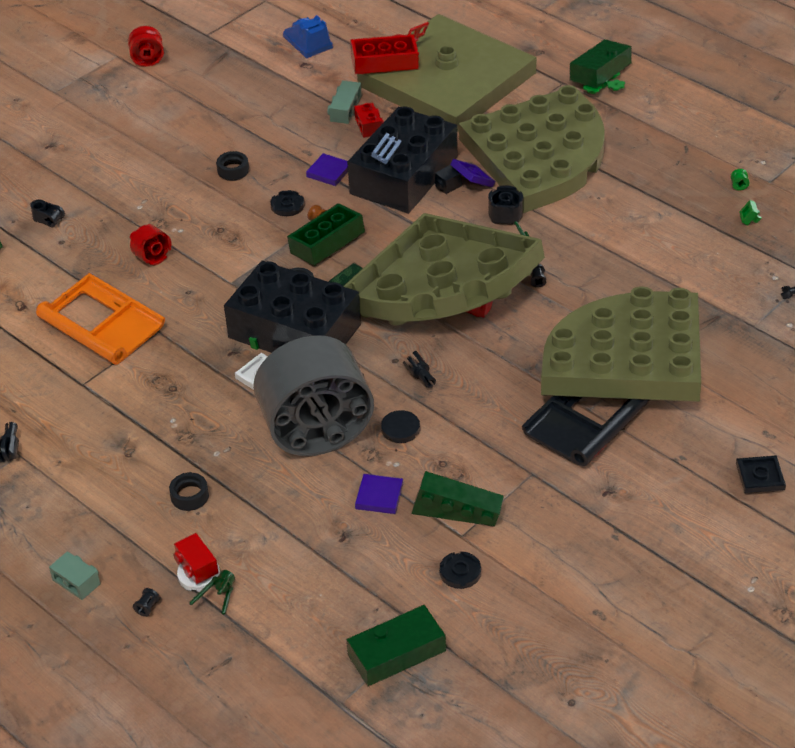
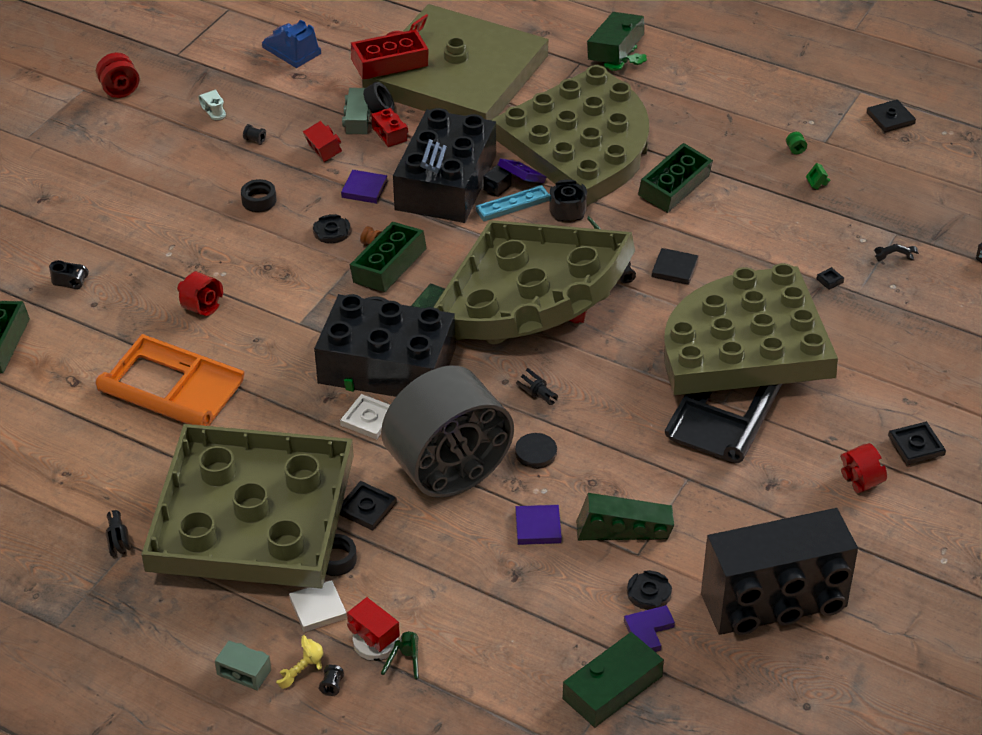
camera: 15 degrees left, 0 degrees up
none -> olive piece [141,424,354,589]
none -> light aqua piece [198,90,226,120]
none -> black bush [243,124,266,144]
none -> light yellow piece [276,635,323,689]
none -> white tile [289,580,347,632]
none -> red brick [303,121,342,162]
none -> black tile [340,481,397,531]
none -> black tyre [363,82,394,113]
none -> medium azure tile [476,185,550,221]
none -> dark purple tile [624,605,675,652]
none -> dark green brick [638,143,713,213]
none -> black tile [651,248,699,285]
none -> black brick [701,508,858,635]
none -> black tile [816,267,844,290]
none -> red brick [840,443,887,494]

